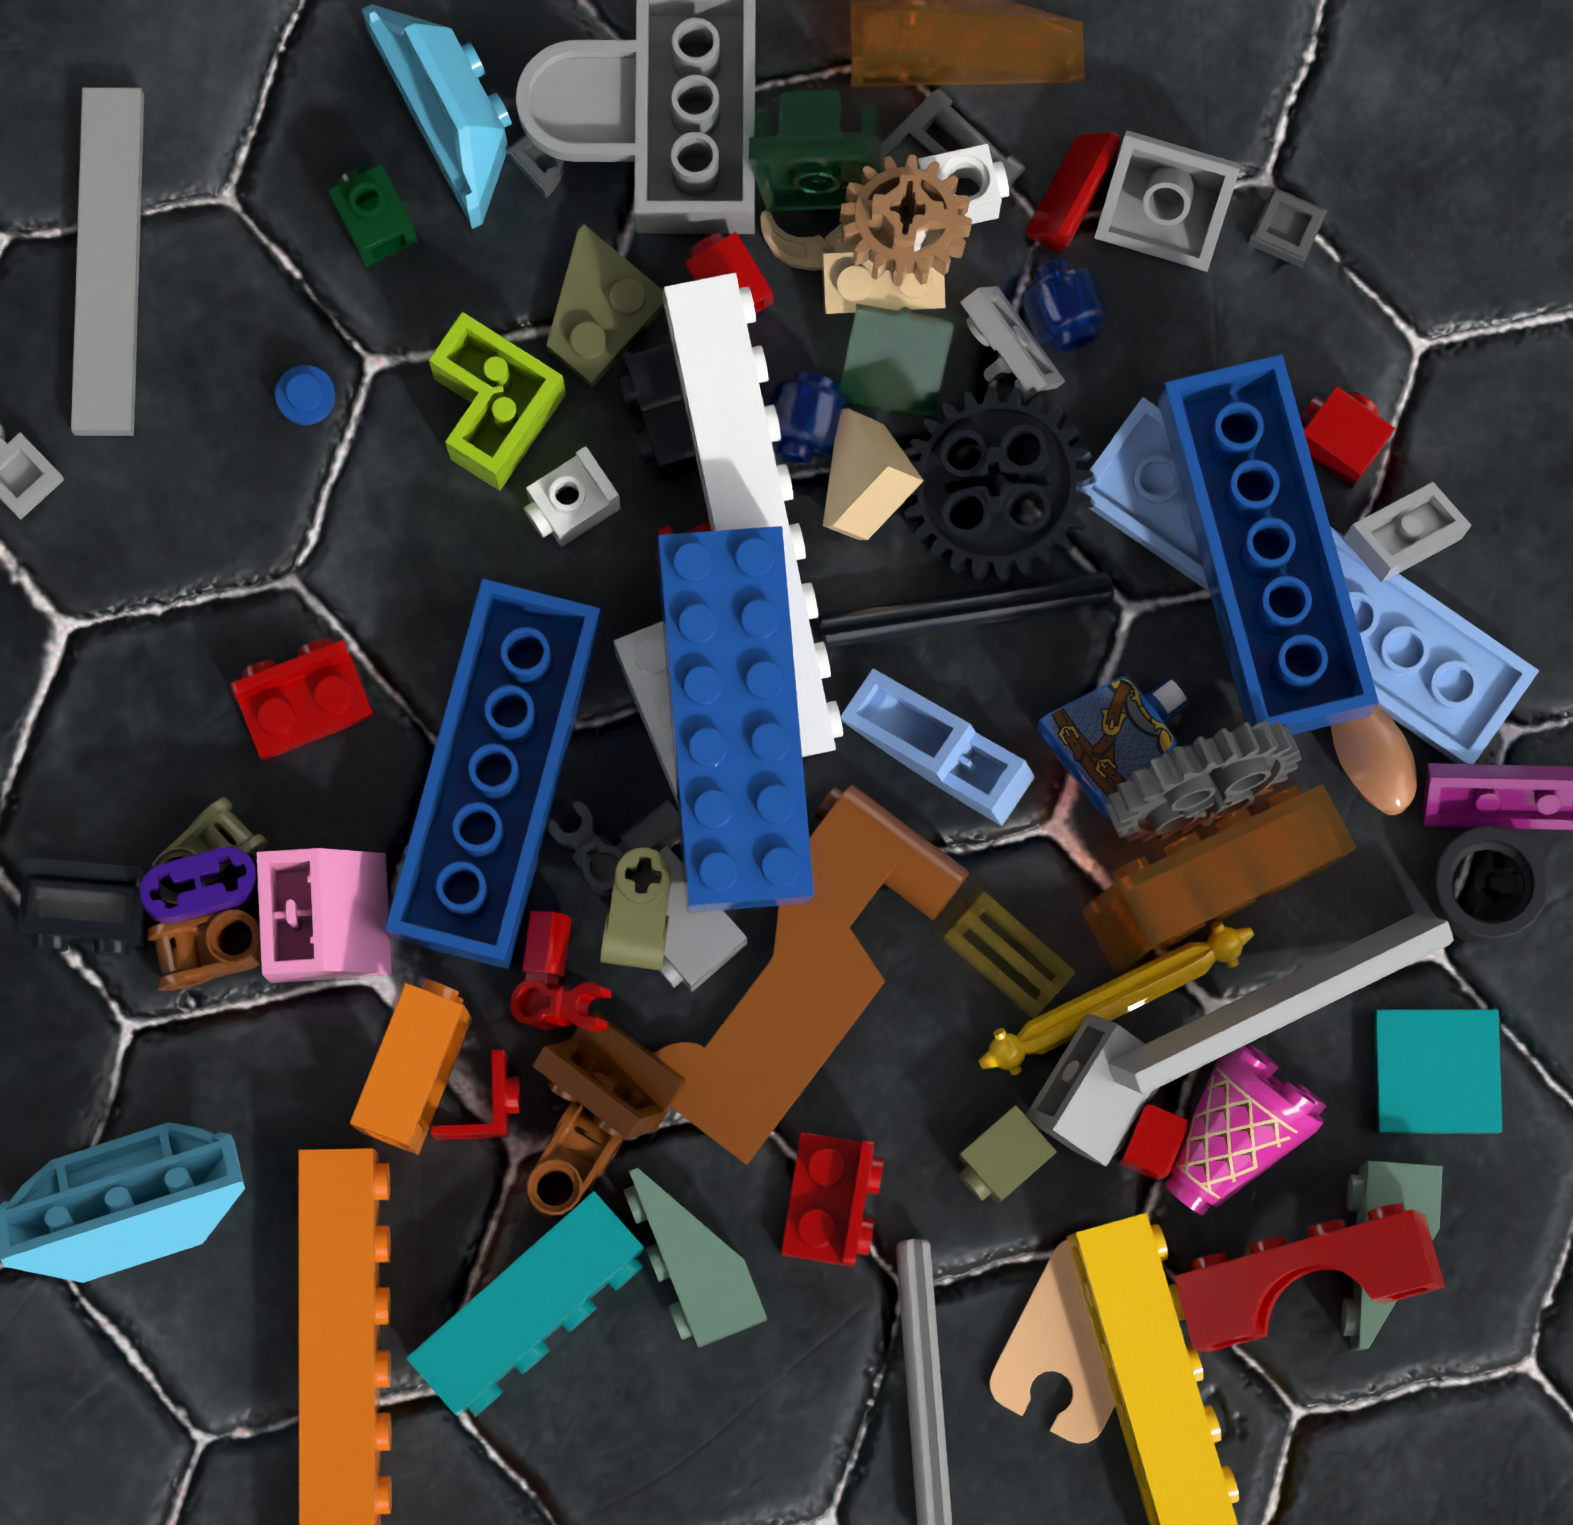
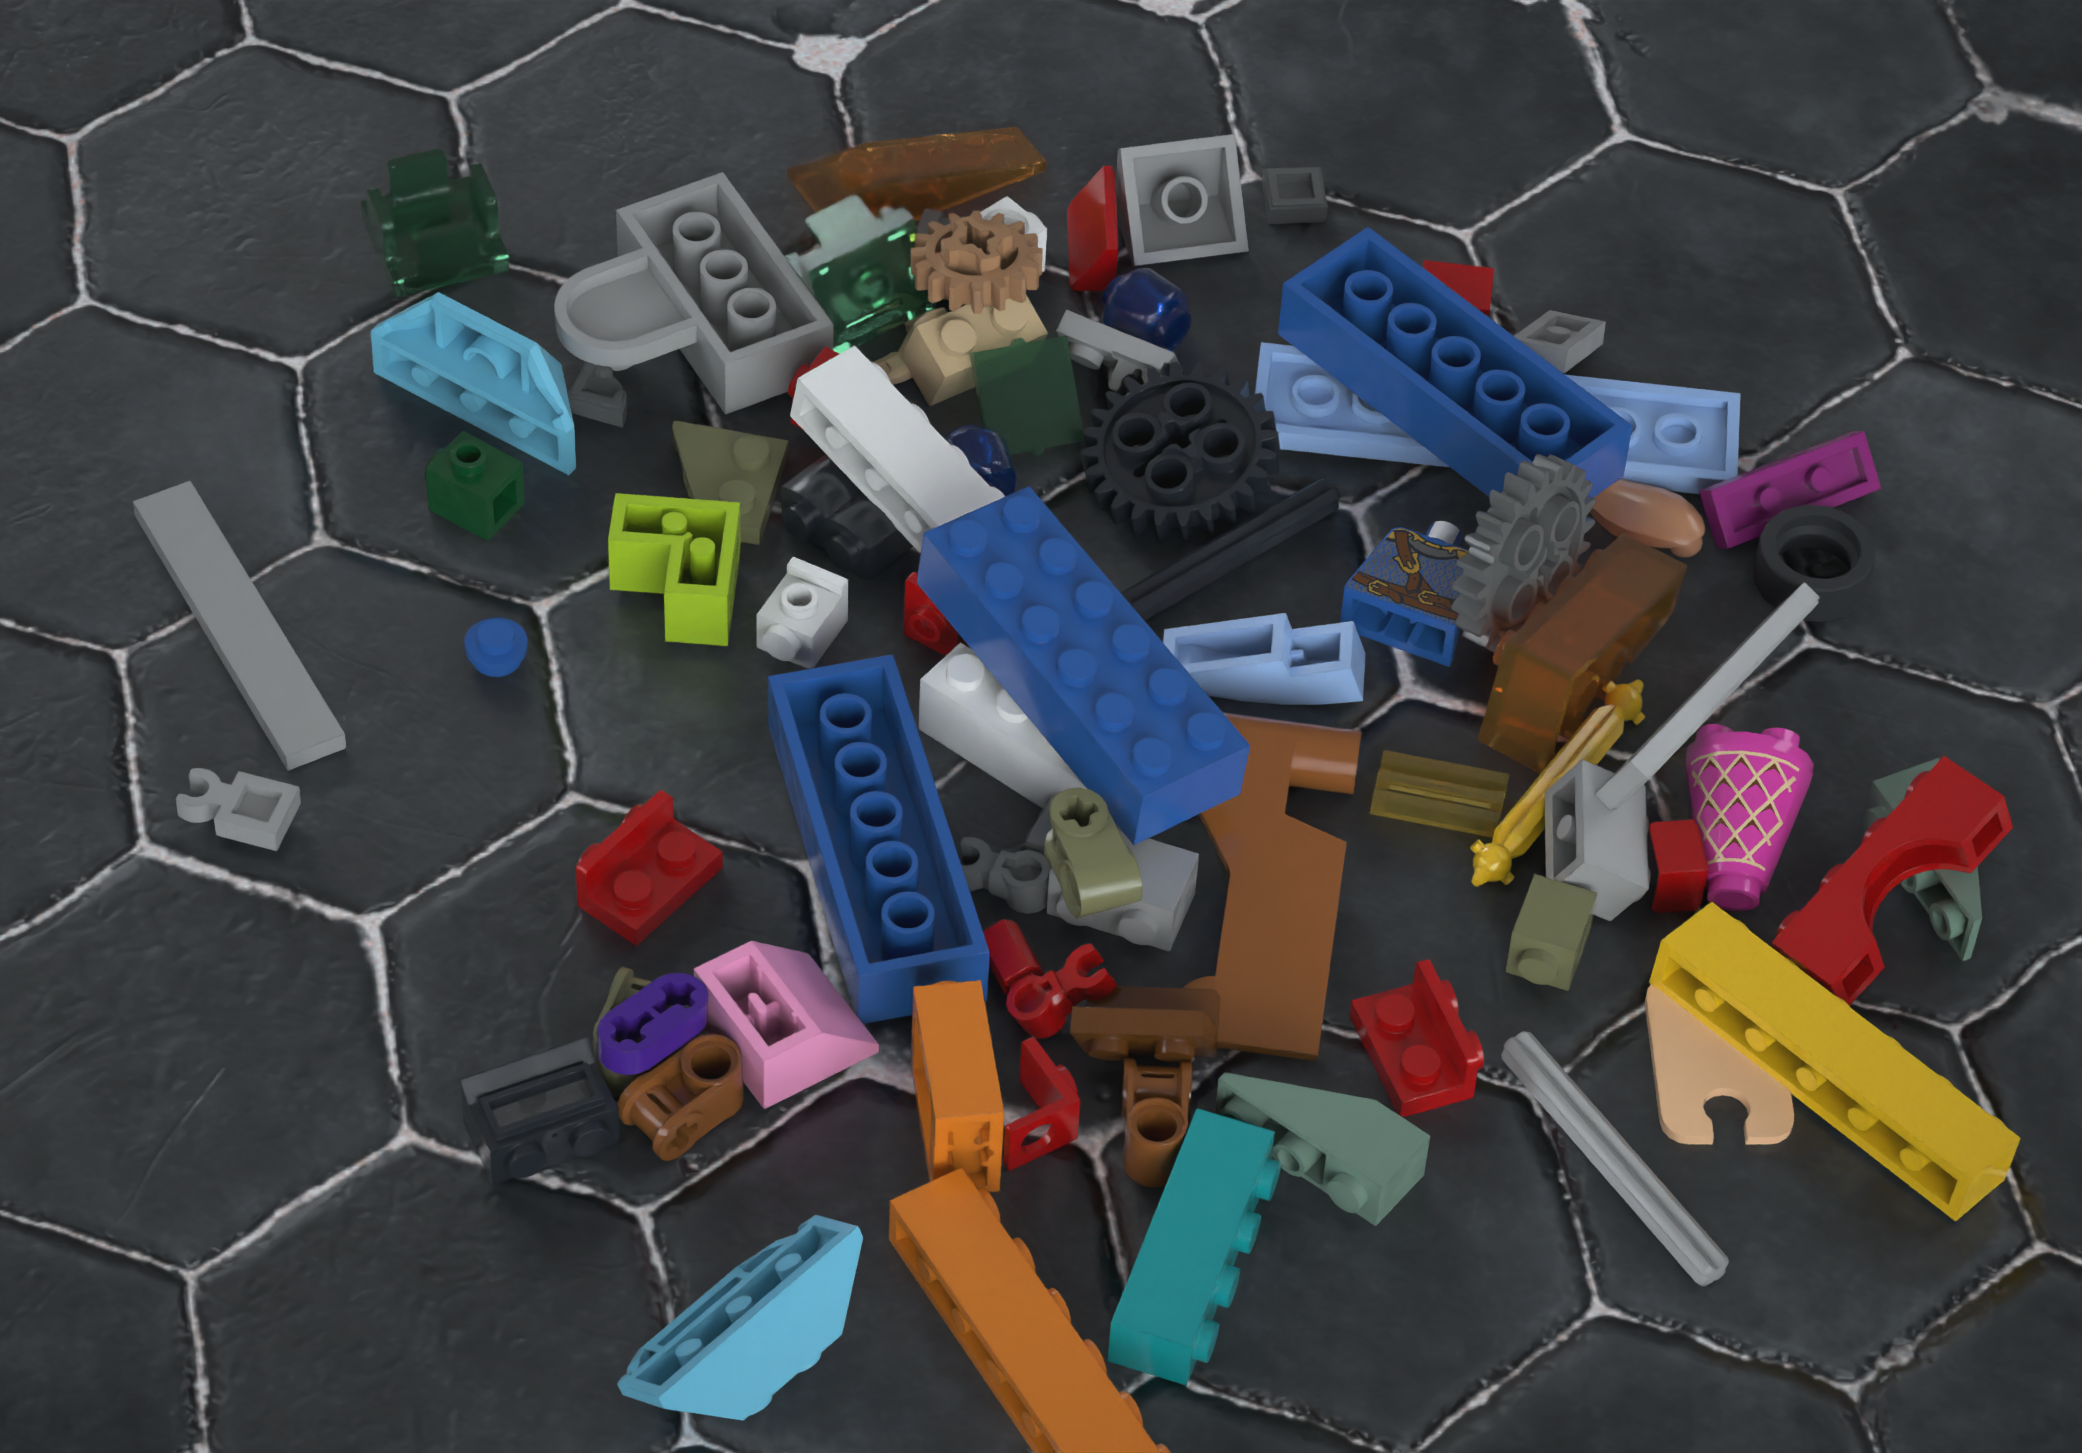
camera: 30 degrees left, 30 degrees down
tan slope [823,409,924,540] -> none
teal tile [1373,1010,1502,1134] -> none

